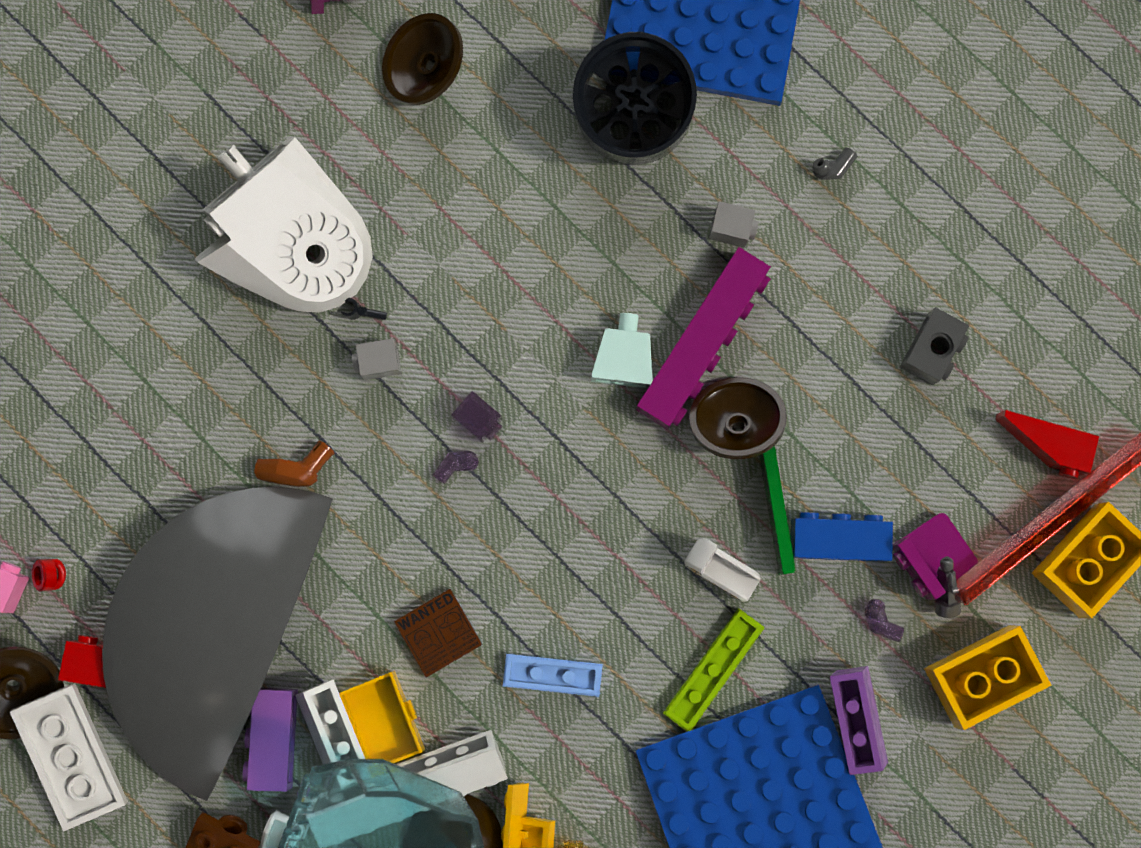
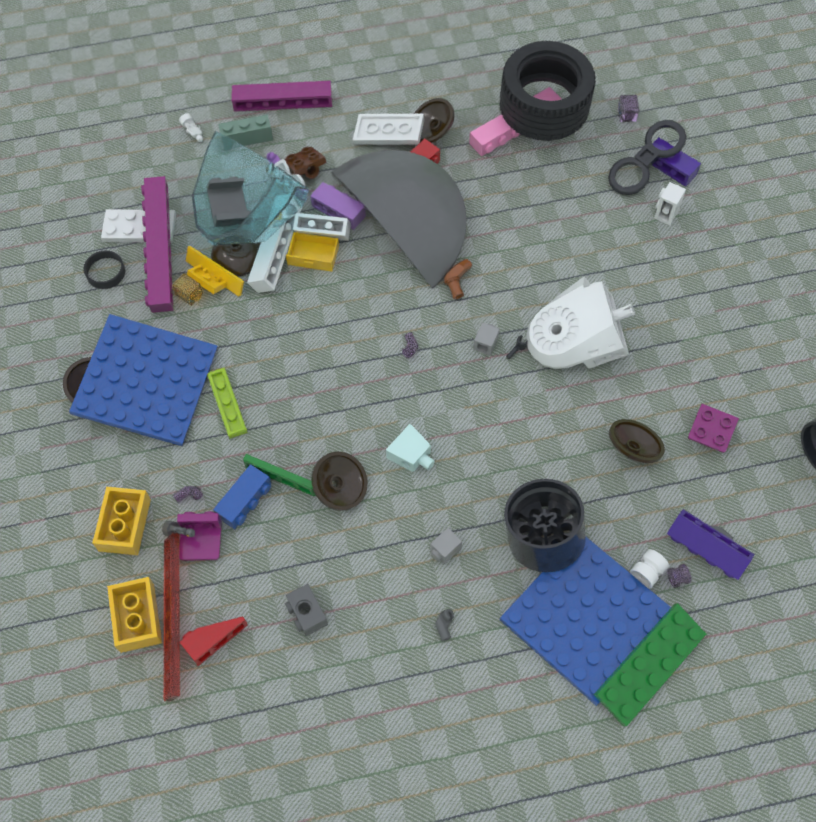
camera: 125 degrees right, 20 degrees down
red tile [32,559,66,592] -> none
reddish brown tile [394,589,483,678] -> none
clear purple brick [451,391,503,443] -> none
light blue tile [503,653,603,697] -> none
magenta brick [636,247,771,430] -> none
white animal [684,538,761,602] -> none
medium lavender brick [830,666,888,775] -> none

